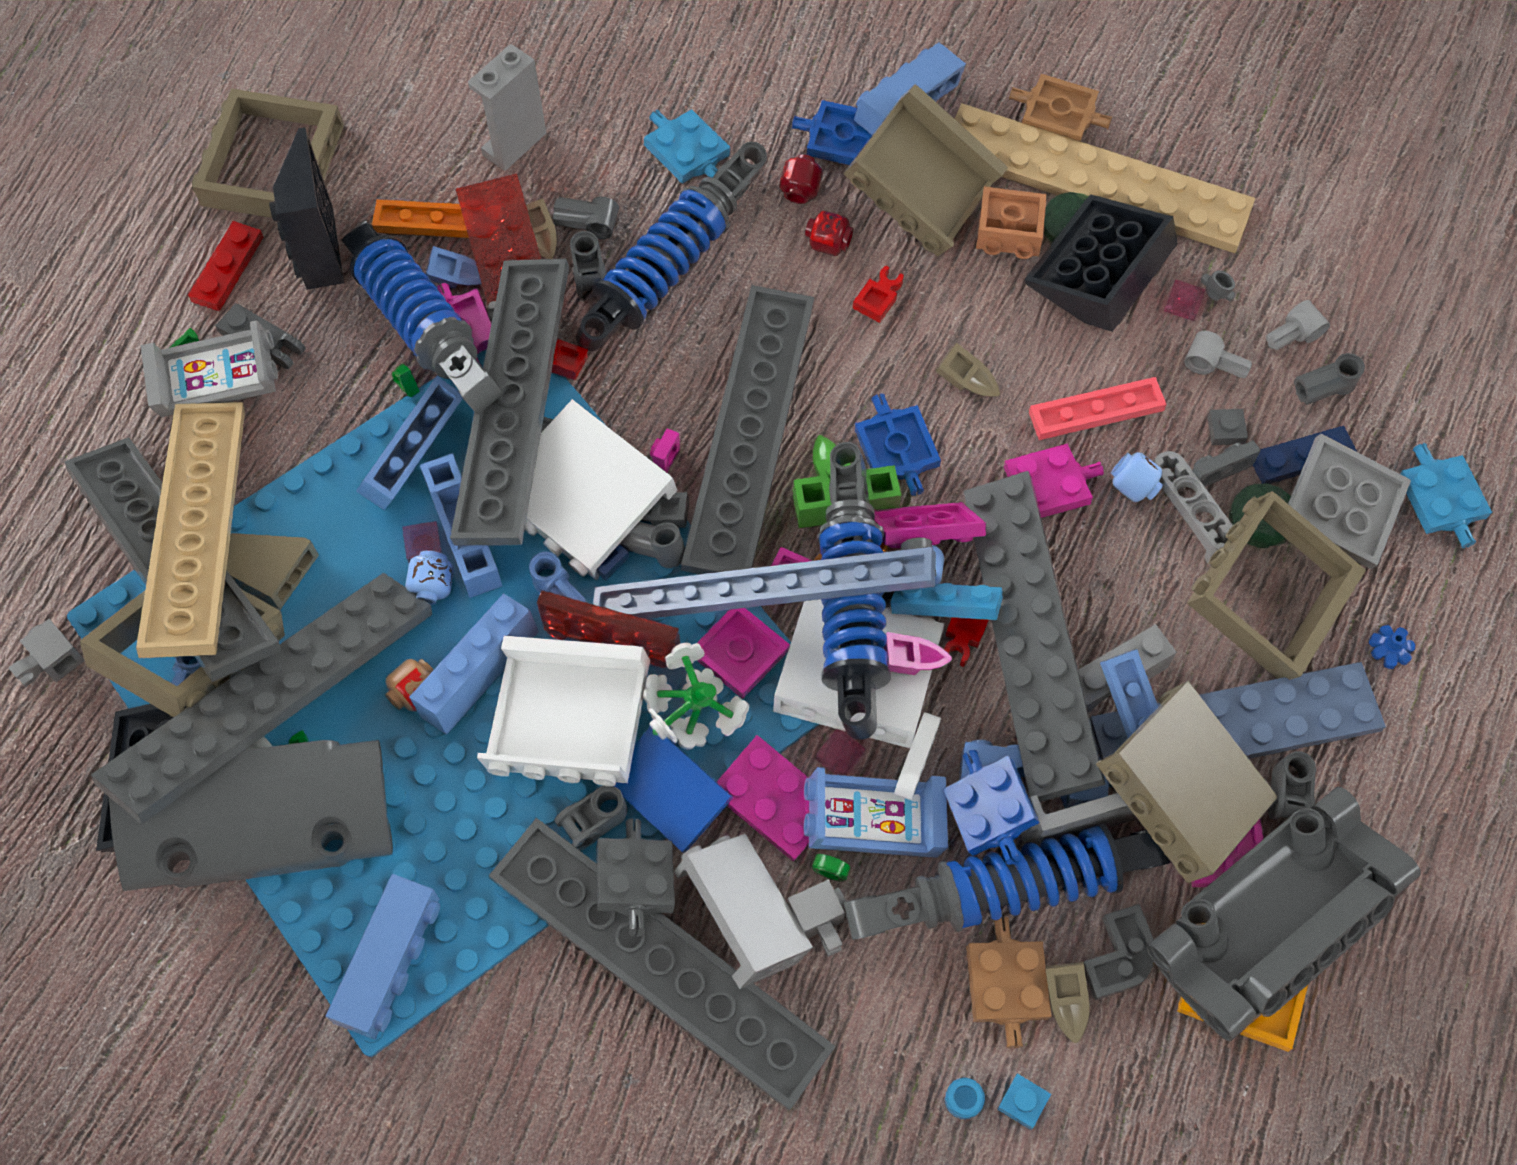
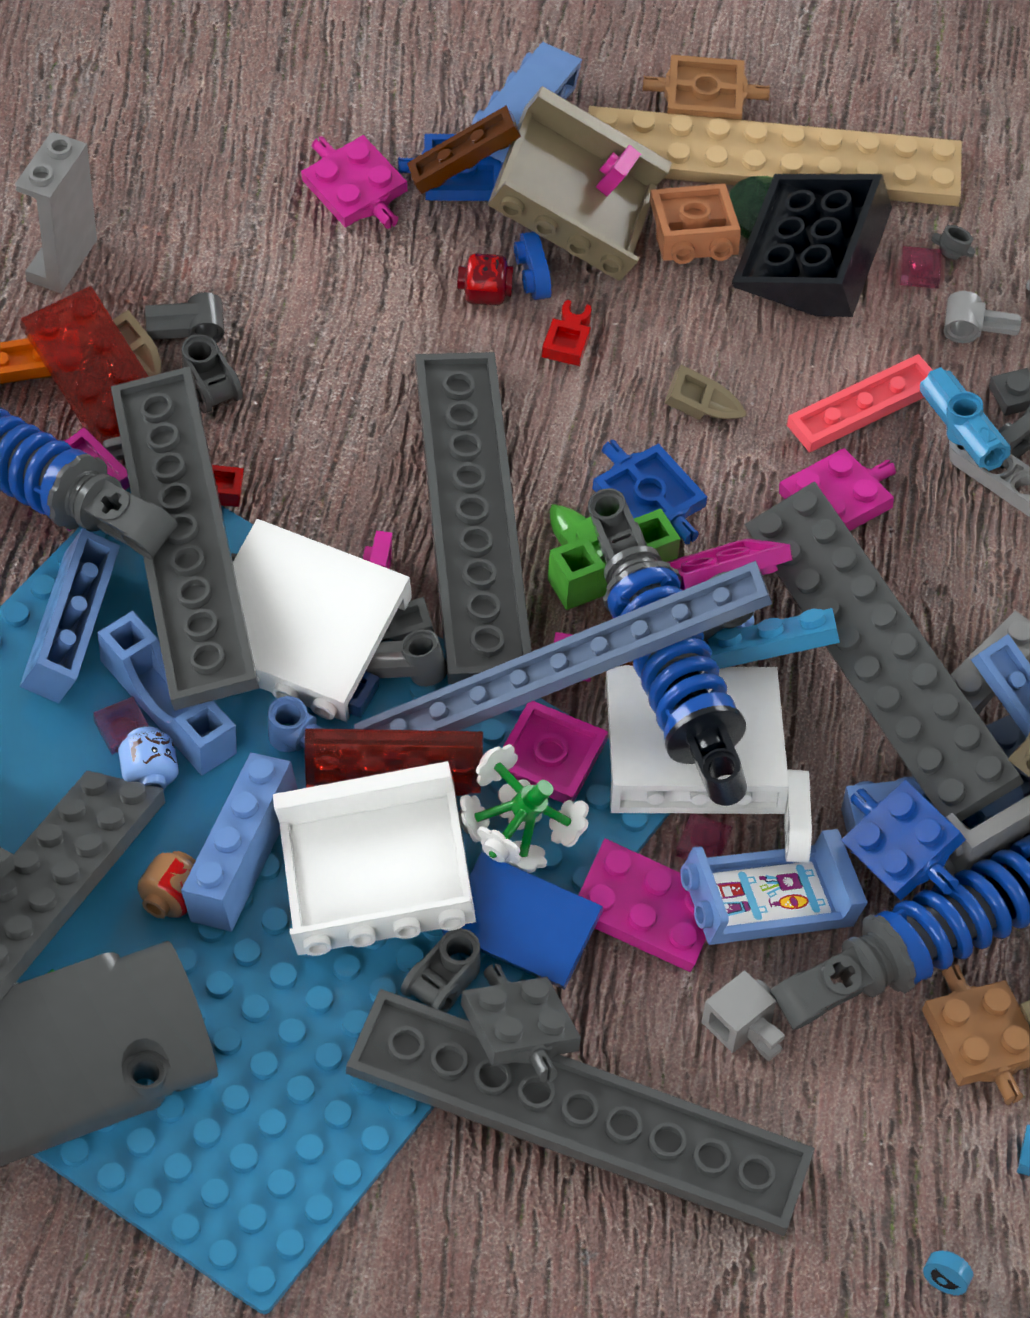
camera: 20 degrees left, 10 degrees down
medium blue brick [326,874,440,1040] -> none
green tile [391,364,420,398] -> none
medium blue plate [426,246,492,288] -> none
piece [576,141,767,352] -> none
dark azure plate [644,109,731,184] -> none
panel [674,834,813,989] -> none
dark red head [779,154,823,204] -> none
green tile [812,854,851,882] -> none
plate [883,632,952,675] -> none
red plate [944,617,989,667] -> none
dark azure tile [945,1078,985,1120] -> none
light blue head [1111,452,1163,502] -> none
none -> dark pink plate [301,135,408,229]
none -> reddish brown plate [407,105,521,194]
none -> blue plate [514,231,552,300]
none -> dark pink plate [596,144,641,197]
none -> dark azure piece [920,367,1011,471]

